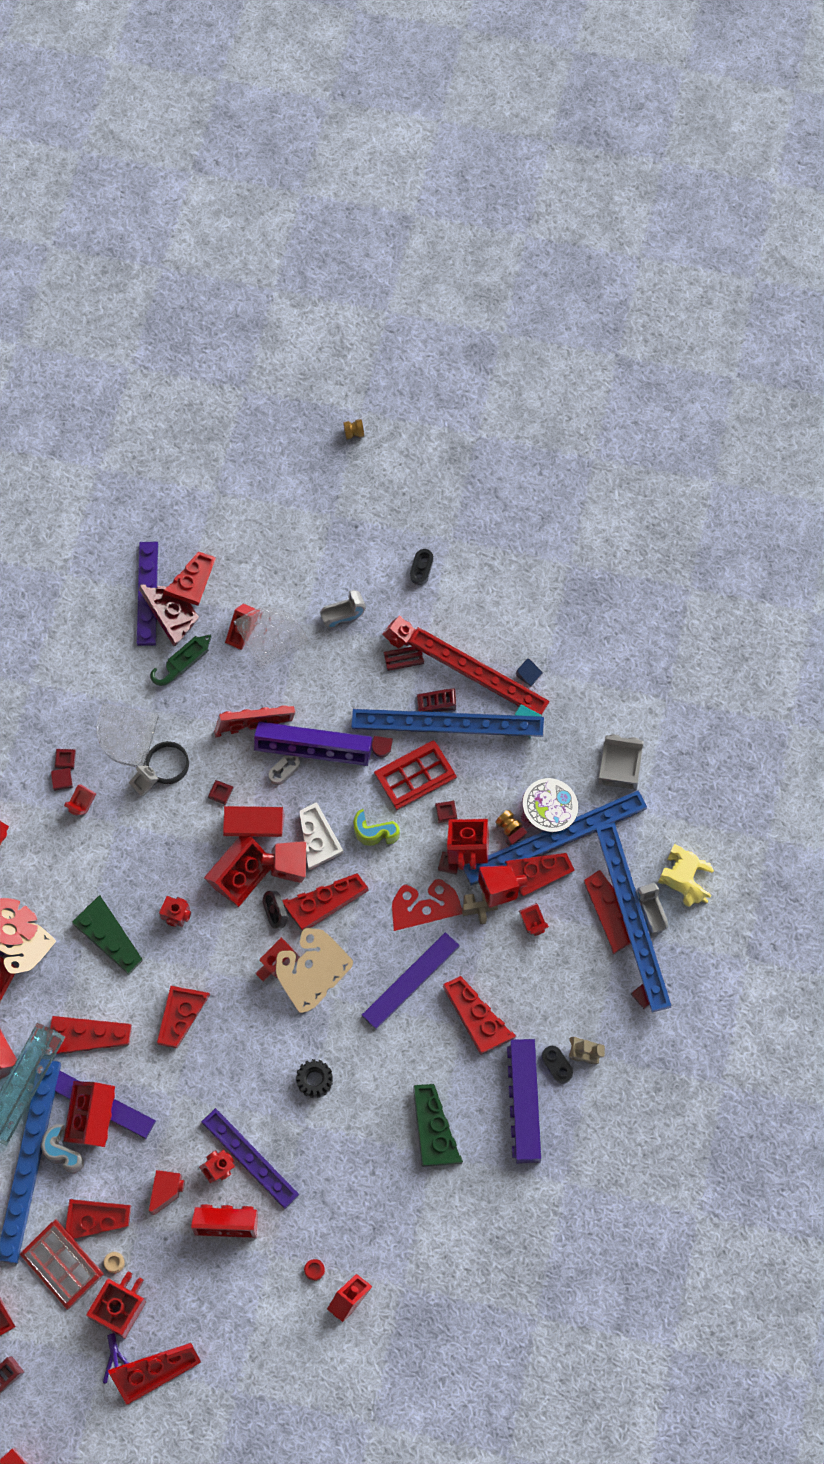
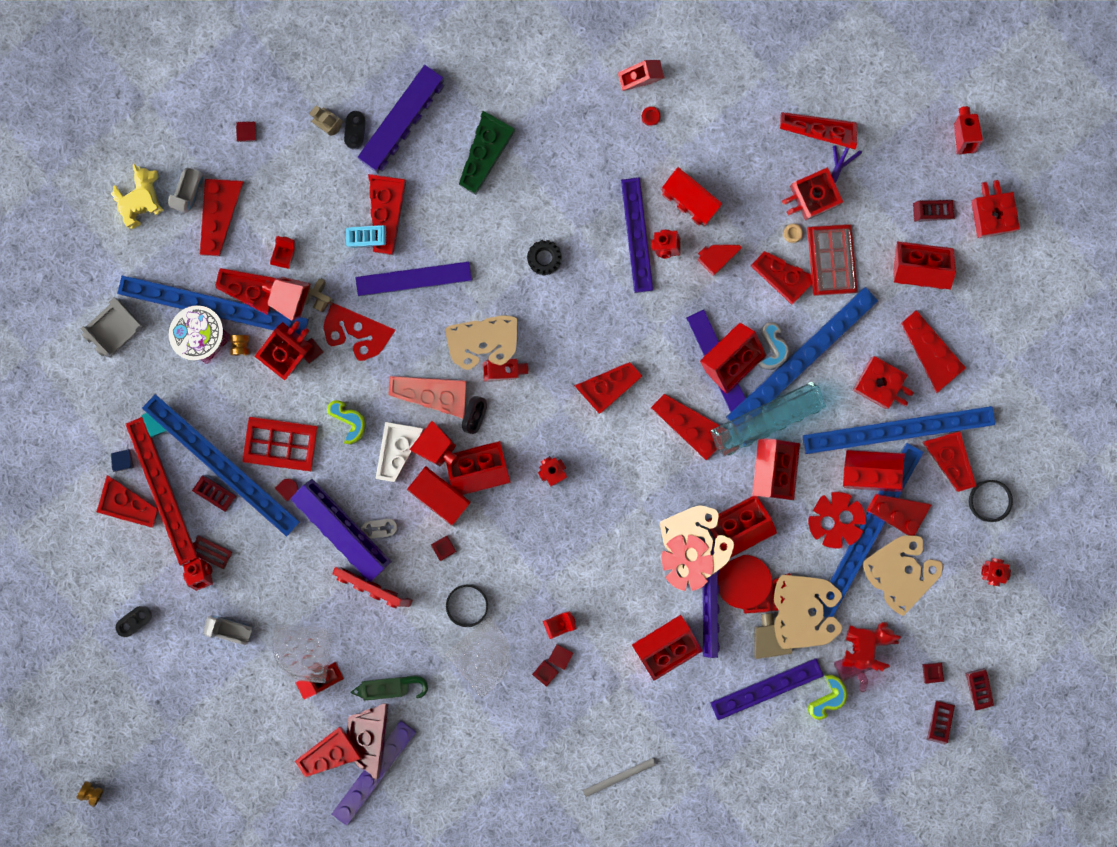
camera: 150 degrees left, 20 degrees up
dark green wing [72,895,143,975] -> none
light grey bracket [128,765,159,796] -> none
dark red tile [435,800,458,823] -> none
dark red tile [505,827,527,846] -> none
blue plate [596,822,672,1013] -> none
none -> red wing [96,475,158,528]
none -> medium azure slope [346,225,386,248]

